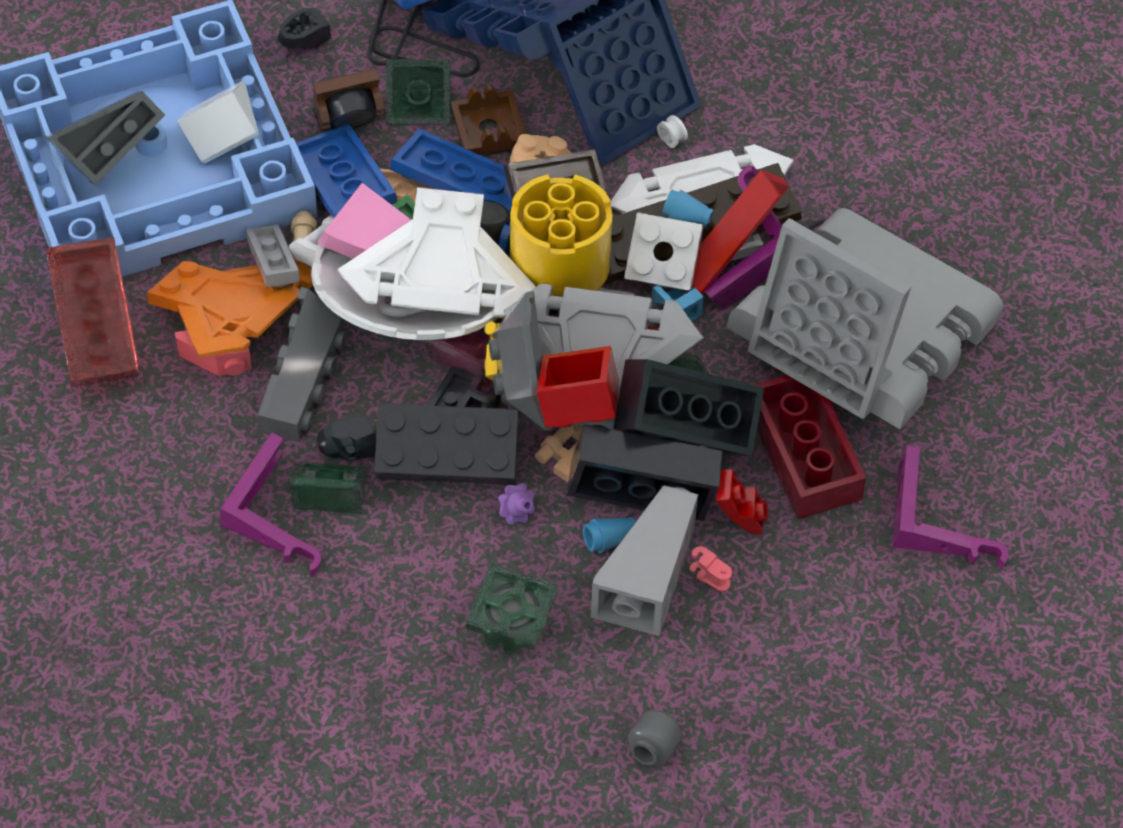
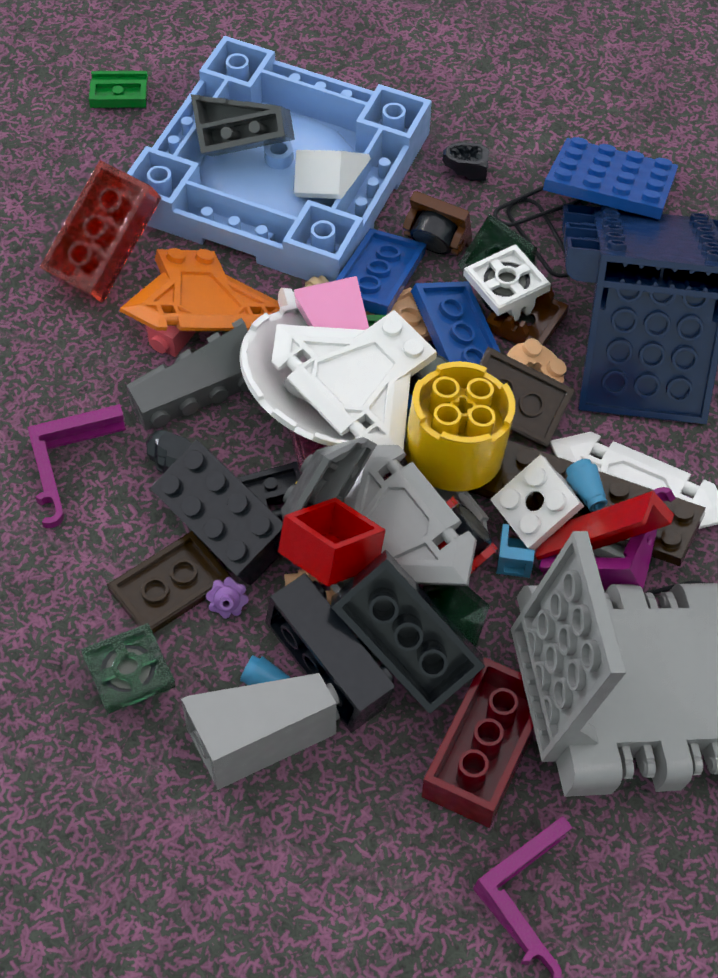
camera: 45 degrees right, 0 degrees up
light grey plate [246,224,300,287] -> none
clear green slope [289,461,369,514] -> none
dark grey head [628,710,682,765] -> none
white bush [657,115,688,148] -> none
coral piece [689,546,732,592] -> none
red slope [716,469,769,535] -> none
none -> dark brown tile [107,531,232,638]
none -> white piece [463,244,551,321]

